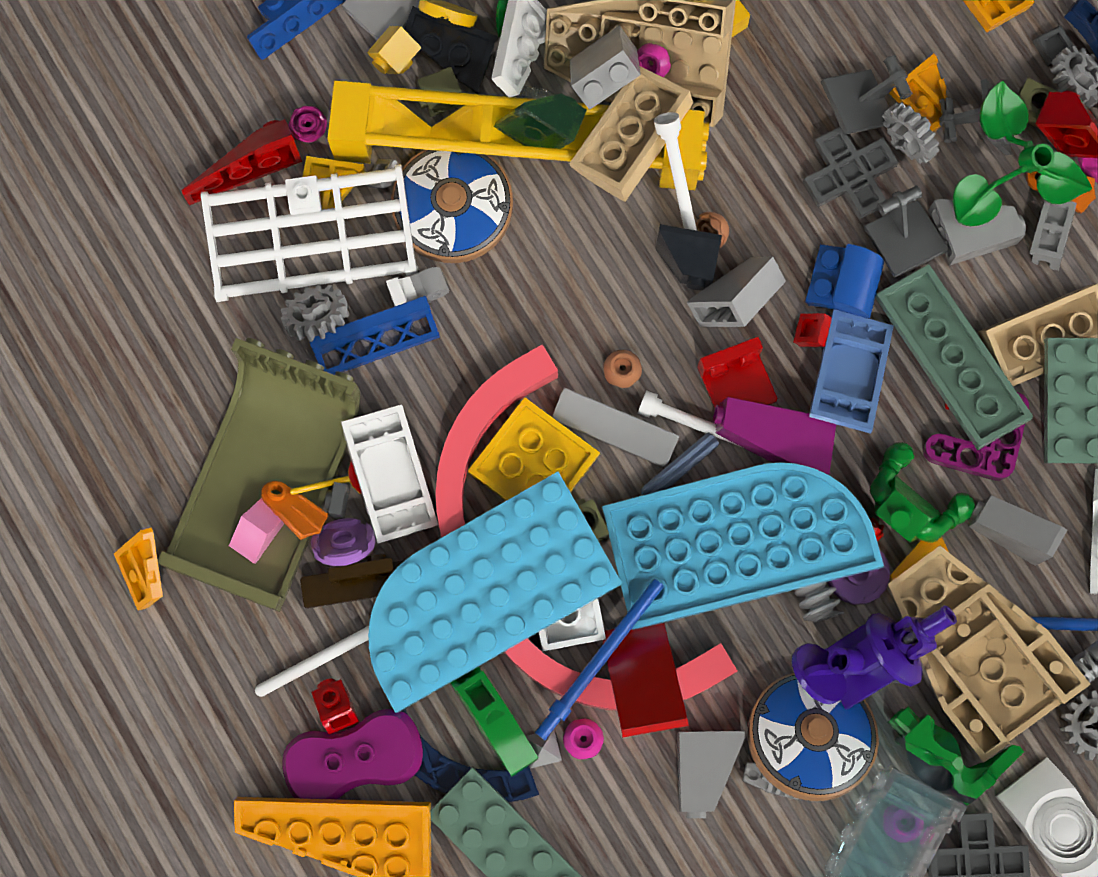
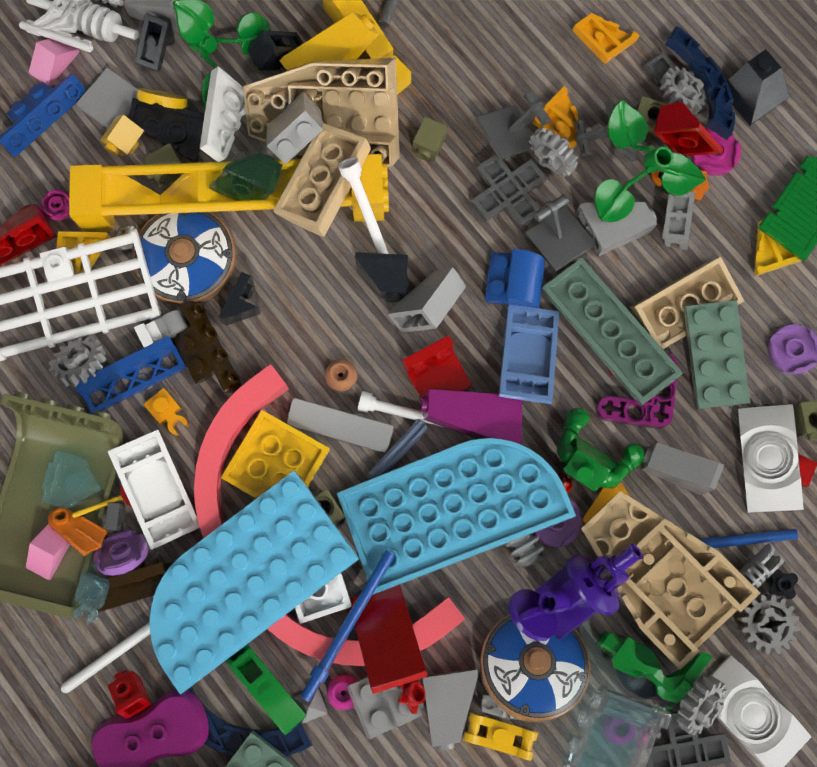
camera: 10 degrees left, 0 degrees up
dark pink plate [637,43,671,77] -> none
nougat plate [695,212,729,248] -> none
red plate [793,313,832,347] -> none
none -> clear light blue plate [41,450,102,509]
none -> clear light blue plate [73,572,110,625]
none -> light orange plate [143,388,189,436]
none -> dark brown bracket [174,301,242,393]
none -> black slope [219,272,261,325]
none -> light grey plate [346,677,423,739]
none -> red plate [398,680,426,714]
none -> olive brick [412,117,448,162]
none -> yellow plate [462,712,538,761]
none -> light grey gear [677,675,727,736]

